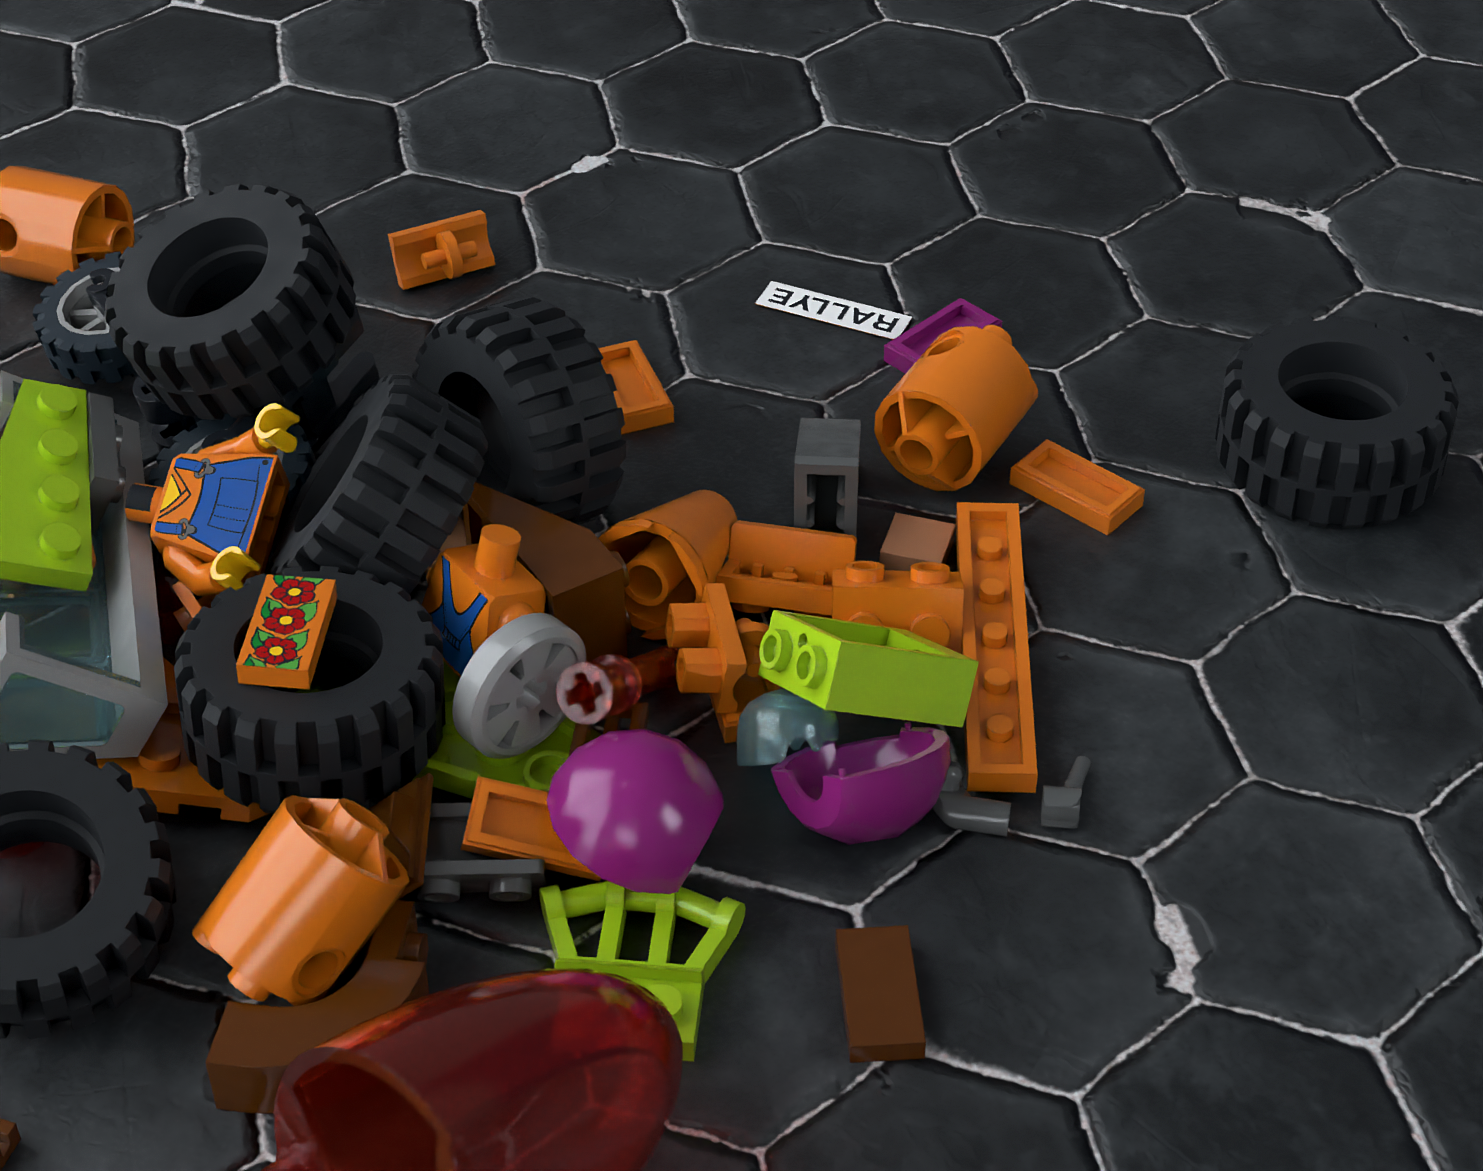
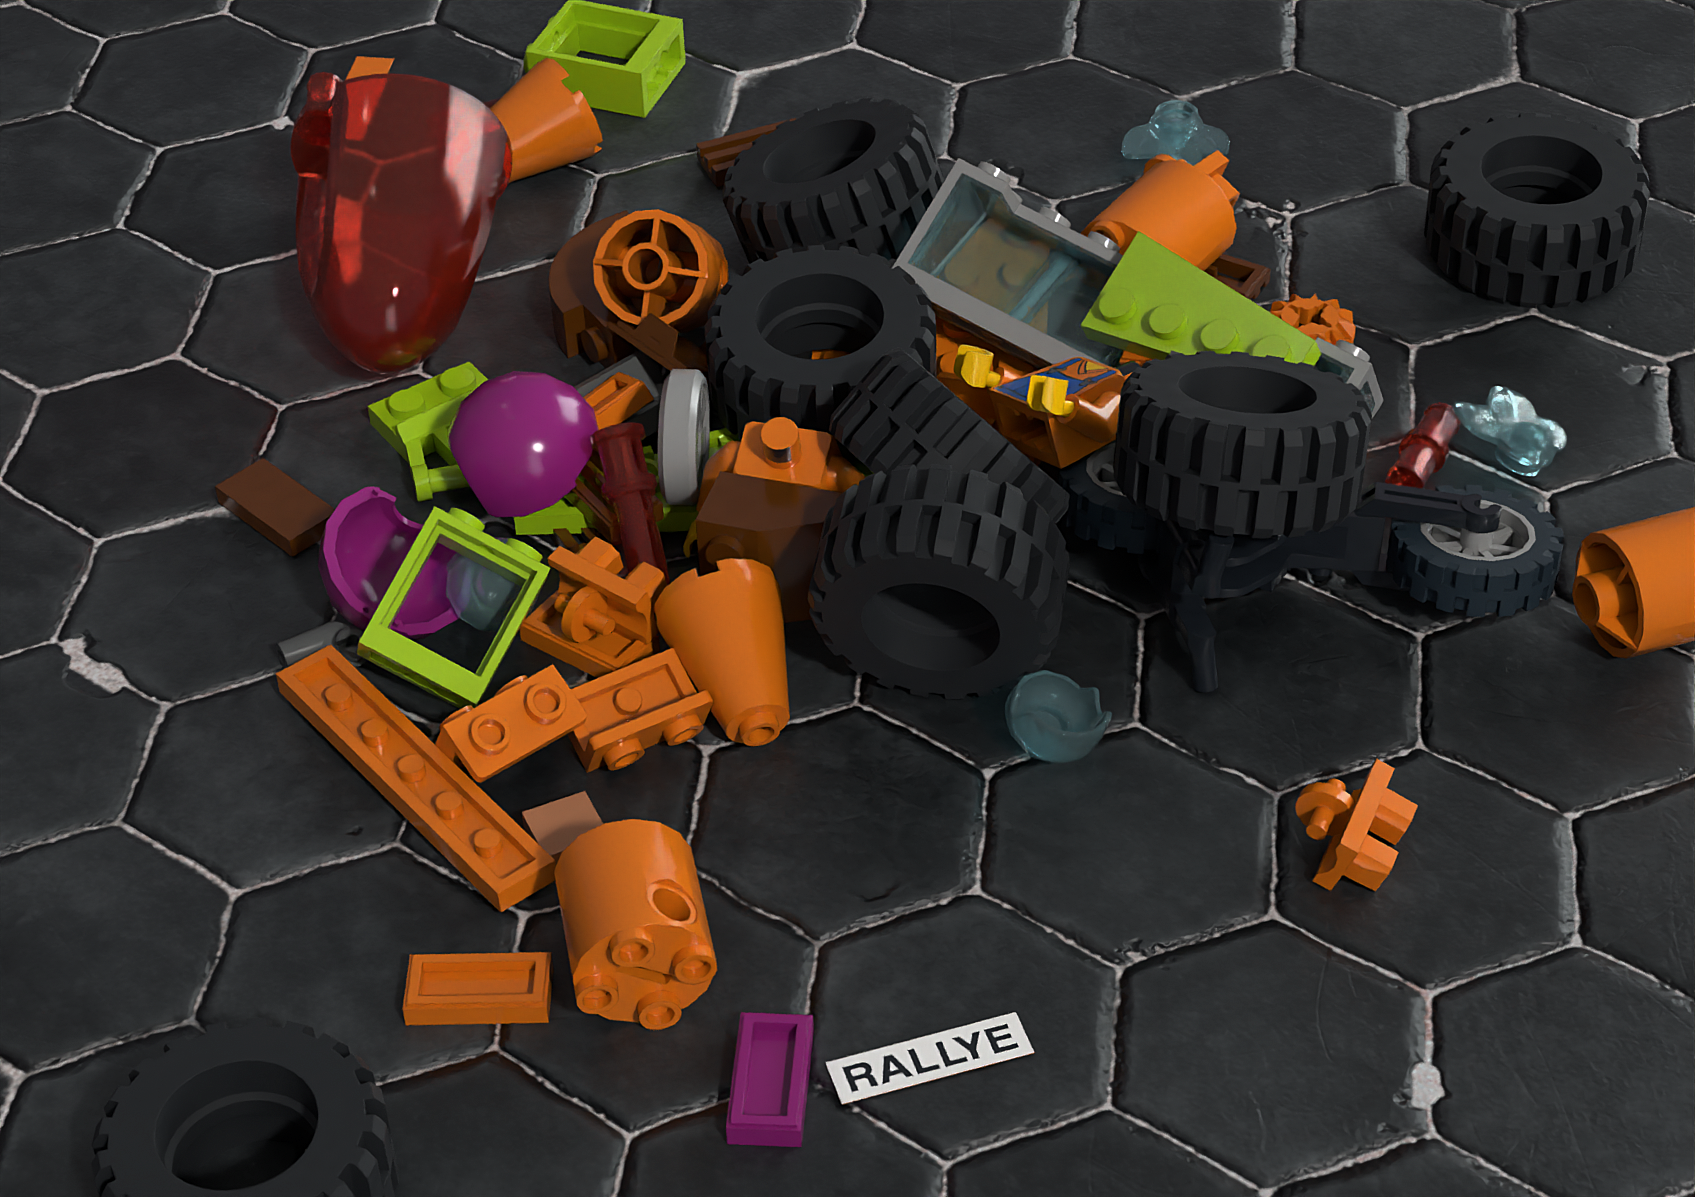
camera: 140 degrees right, 0 degrees up
tile [236,574,337,689] -> none
orange tile [598,340,674,435] -> none
dark grey slope [794,418,861,537] -> none
dark grey hand [1041,756,1092,829] -> none

